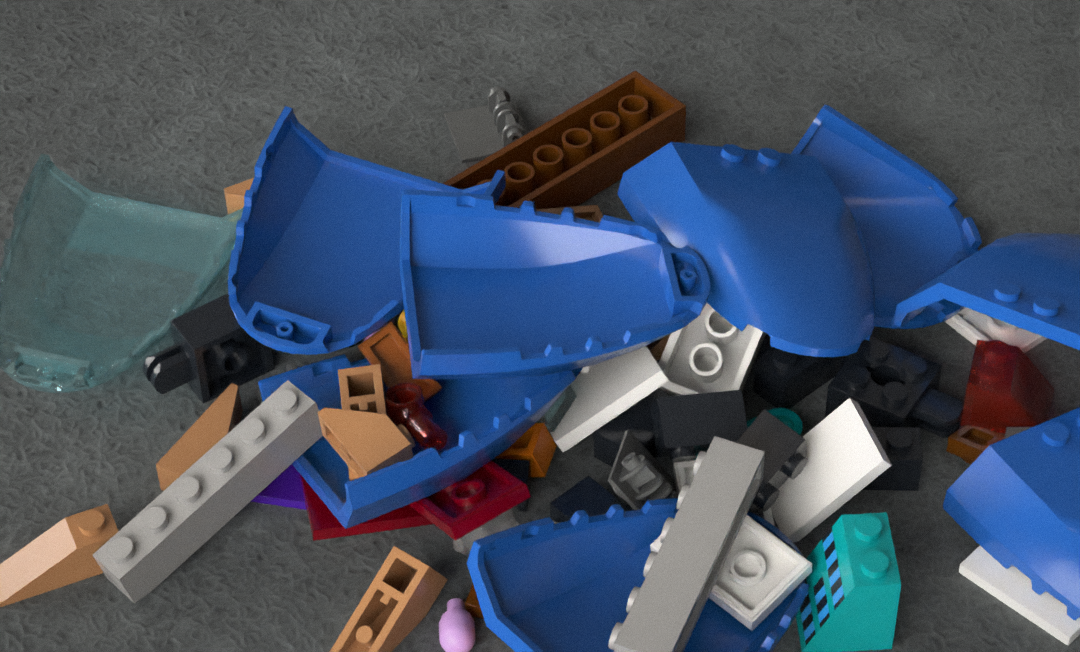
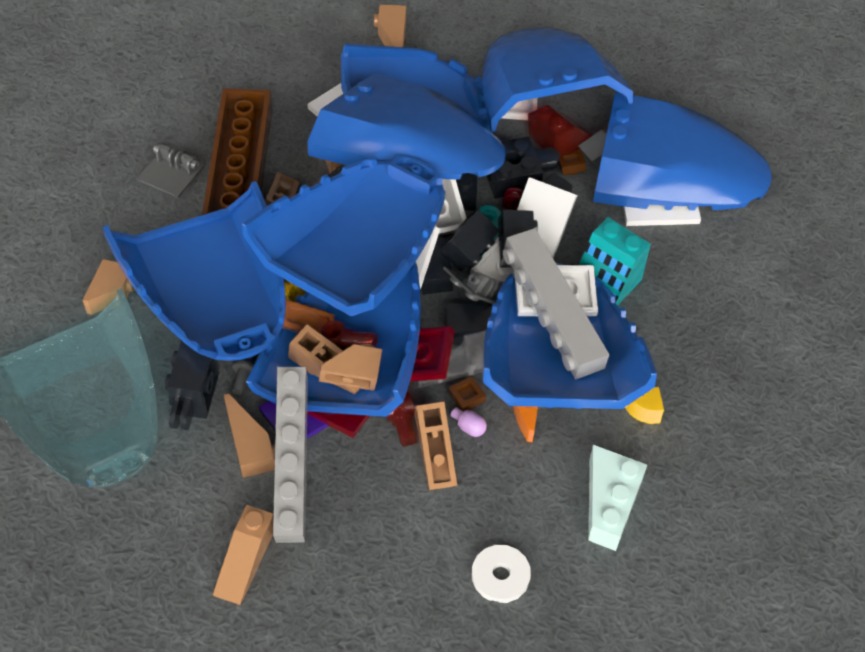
camera: 50 degrees left, 10 degrees up
none -> medium nougat slope [374,4,406,47]
none -> clear red pin [386,391,417,447]

